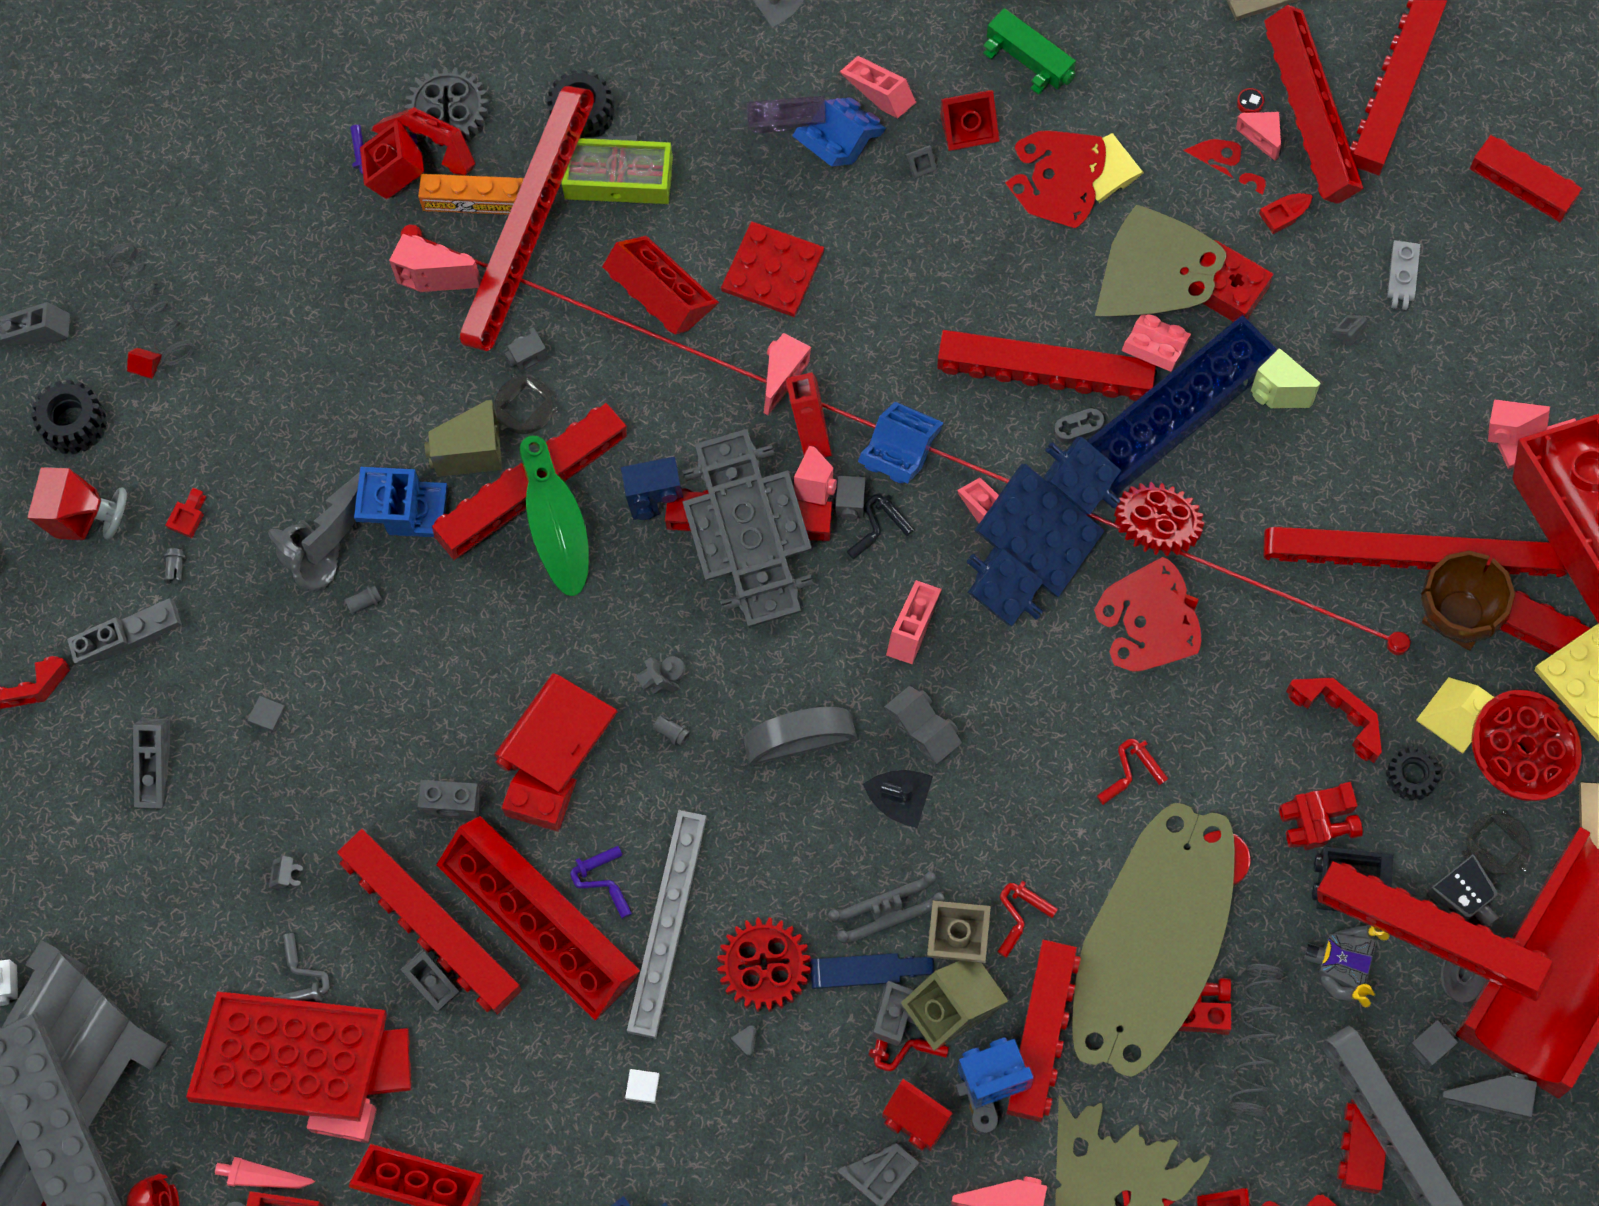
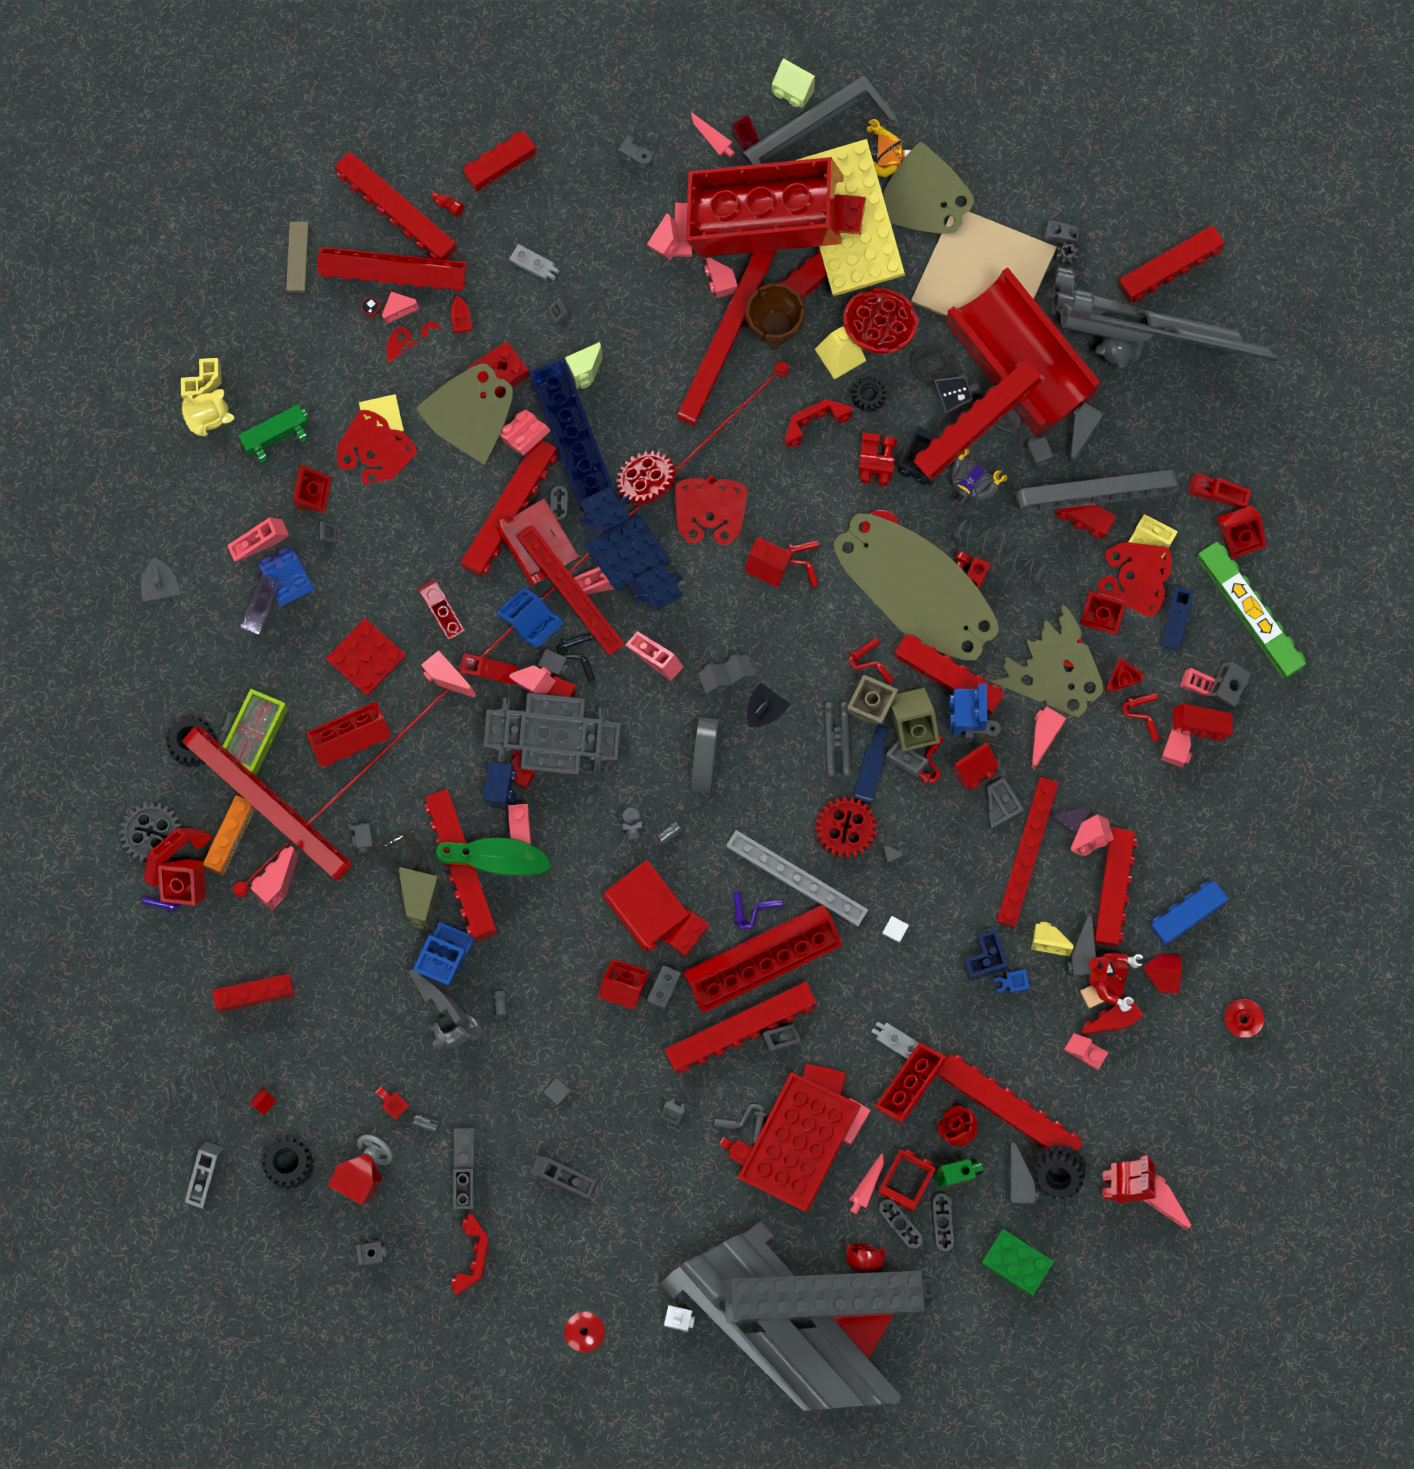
camera: 70 degrees left, 5 degrees up
none -> red brick [212,974,295,1013]
none -> red slope [417,580,465,640]
none -> red piece [431,192,465,217]
none -> red door [496,499,579,586]
none -> coral slope [508,804,531,845]
none -> red plate [517,525,625,657]
none -> red slope [598,959,649,1009]
none -> coral slope [704,258,738,298]
none -> red plate [719,1137,752,1166]
none -> red slope [744,537,794,588]
none -> light grey hinge [871,1022,919,1060]

